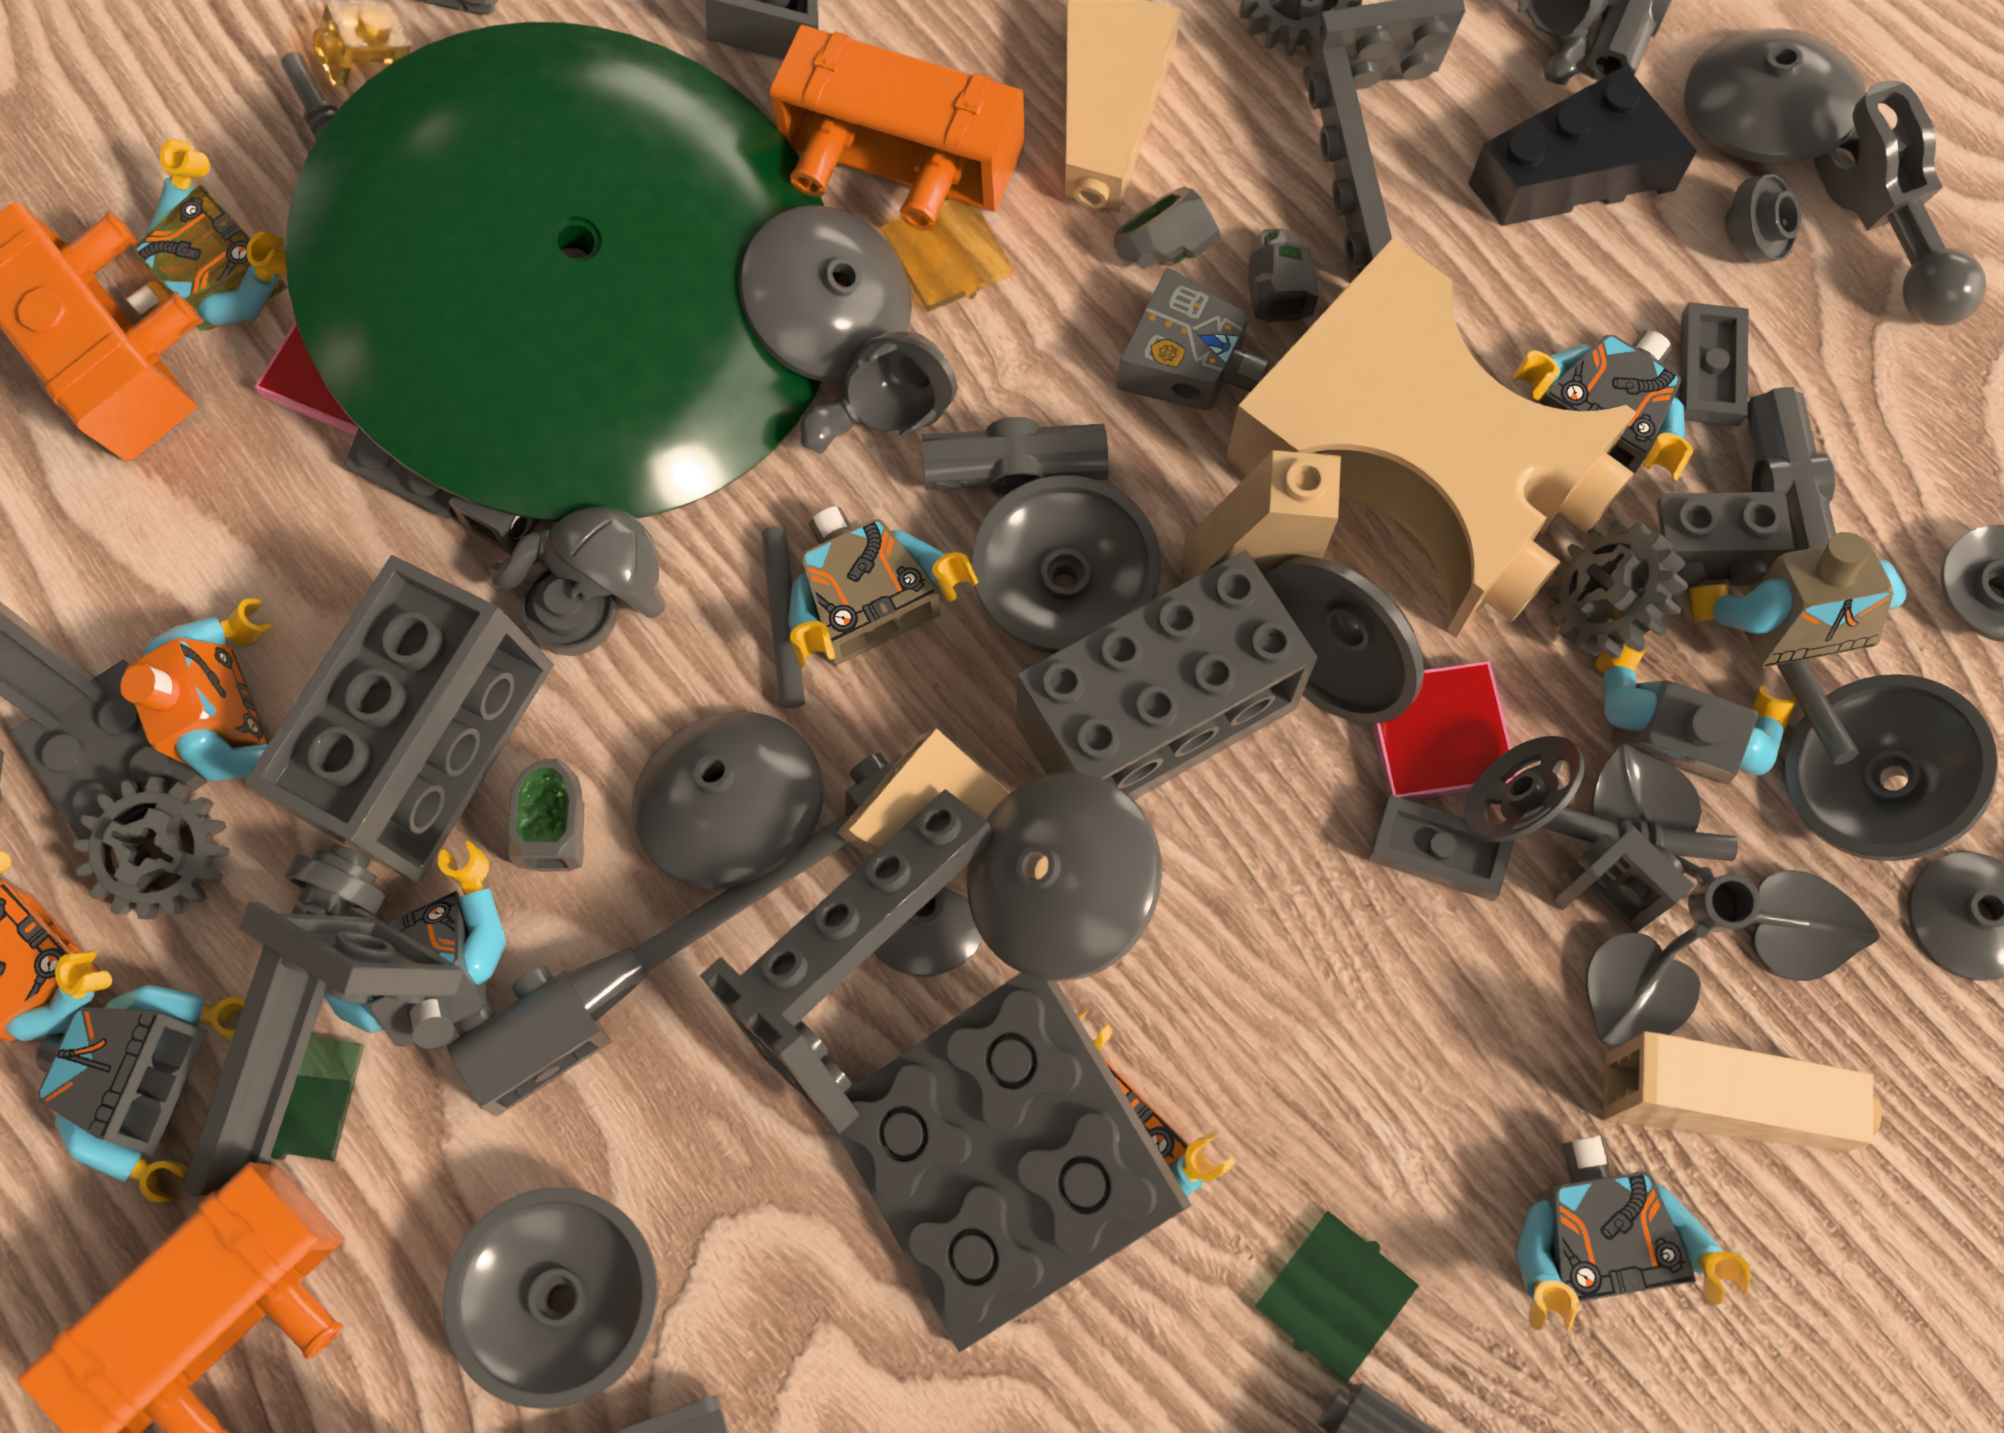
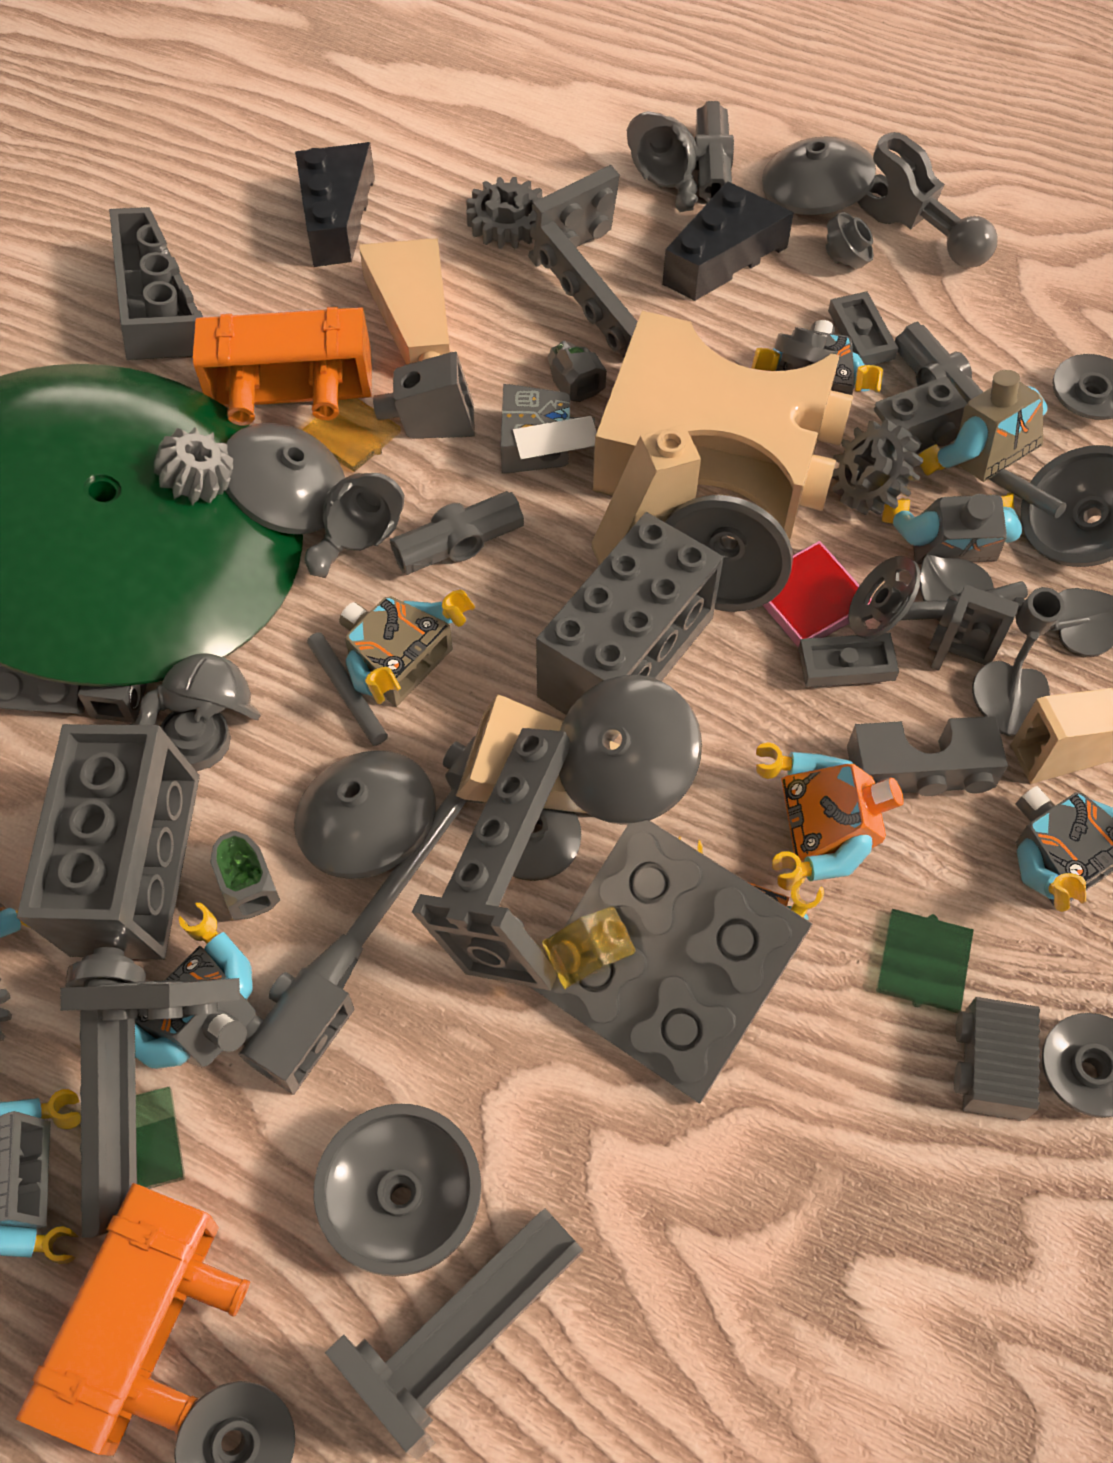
camera: 25 degrees left, 10 degrees down
dark grey dish [972,475,1161,654] -> none
dark grey rock [1114,186,1221,269] -> none
none -> light grey gear [154,427,233,505]
none -> dark grey torso [373,351,475,439]
none -> white sticker [513,416,597,459]
none -> clear yellow bracket [541,906,636,989]
none -> torso [756,742,904,890]
none -> dark grey plate [774,327,838,370]
none -> dark grey arch [847,716,1008,796]

